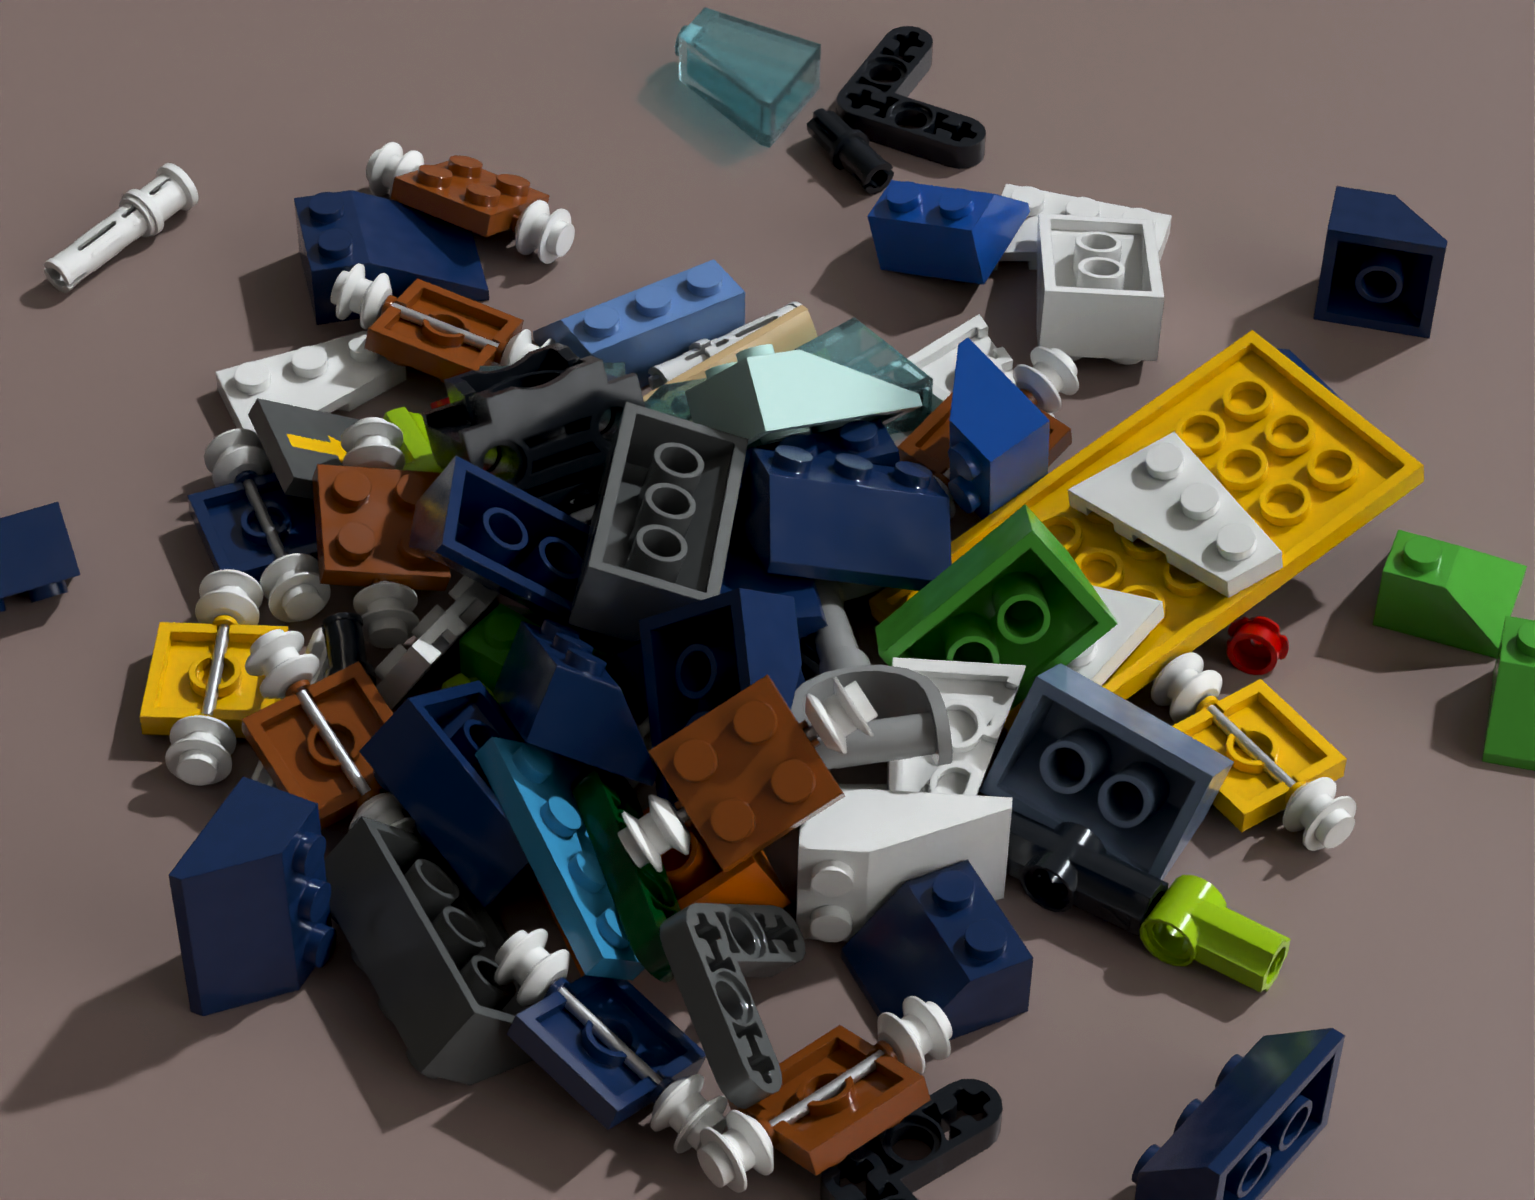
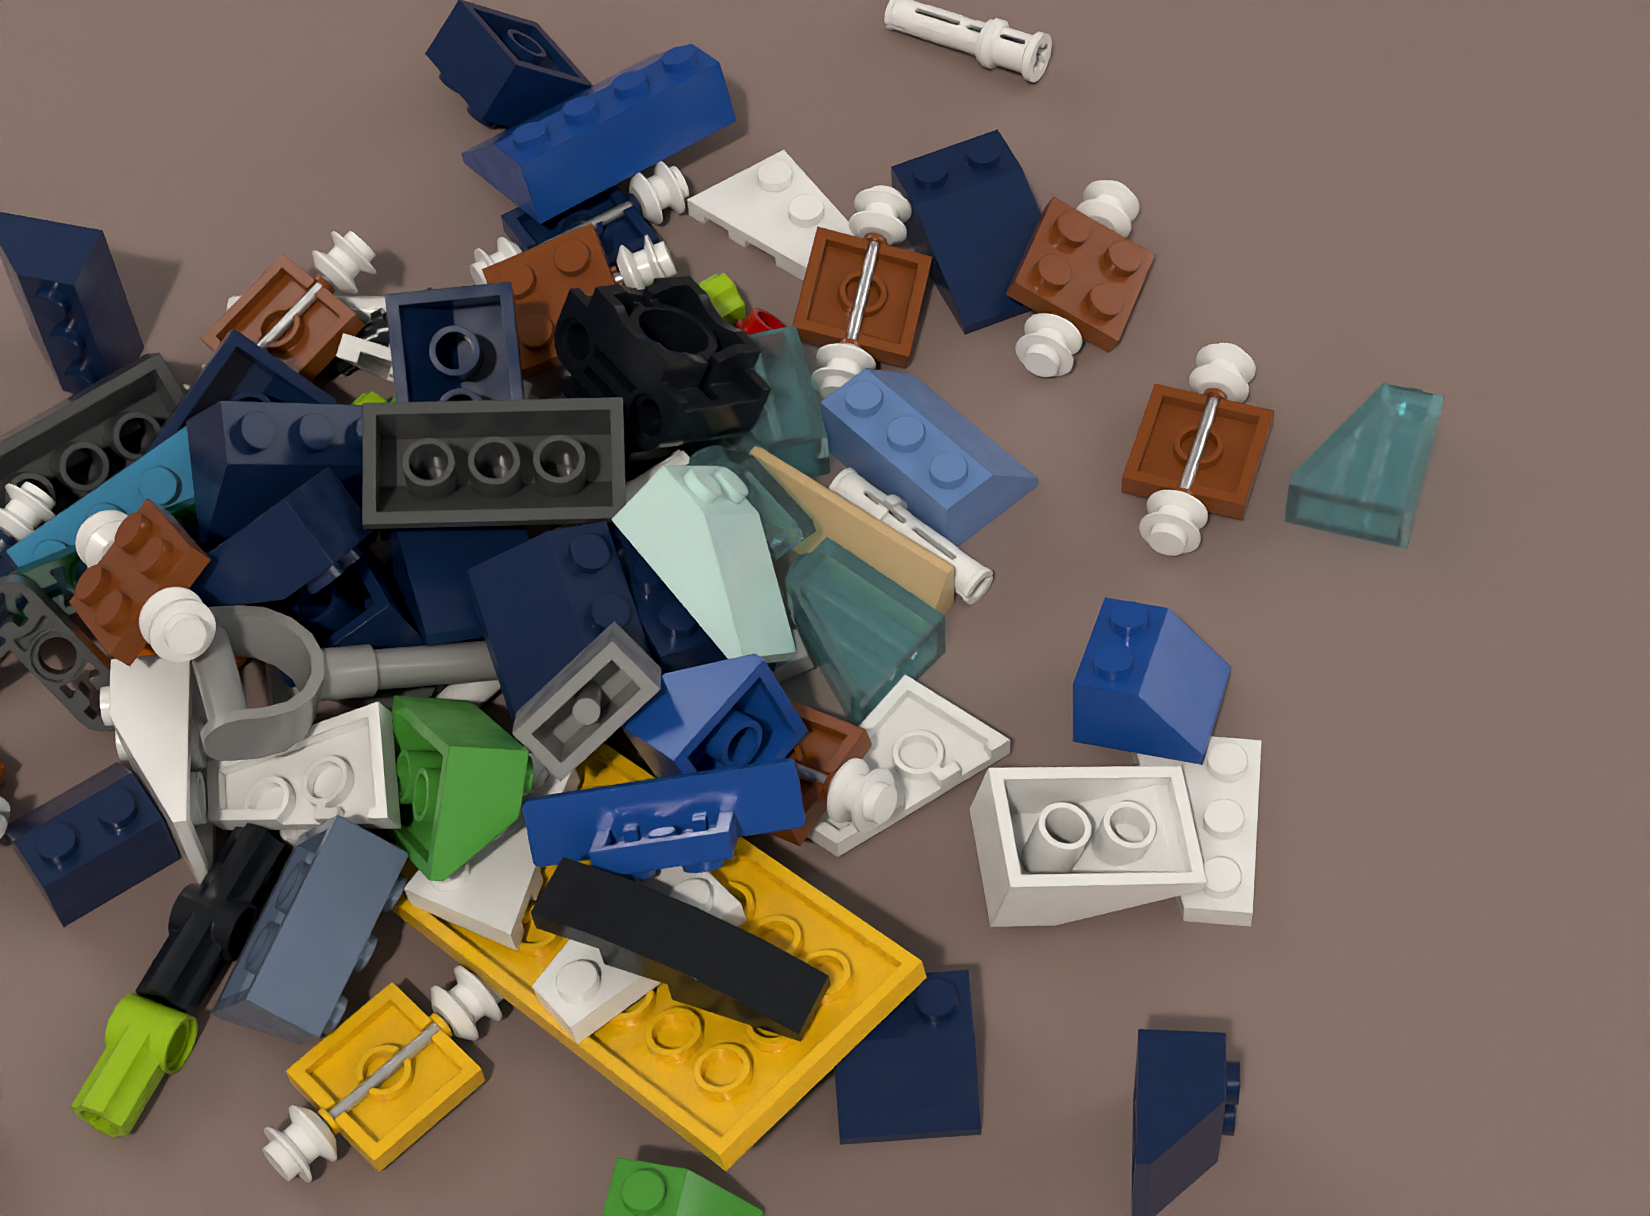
camera: 85 degrees right, 10 degrees up
plate [139,569,289,786] -> none
dark grey tile [248,398,360,500] -> none
black axle [807,108,894,194] -> none
black beam [836,26,986,169] -> none
red plate [1227,616,1289,675] -> none
none -> blue slope [461,43,736,224]
none -> light grey brick [512,621,661,782]
none -> blue bracket [522,758,806,882]
none -> black slope [530,857,830,1042]
none -> dark orange plate [1121,343,1274,556]

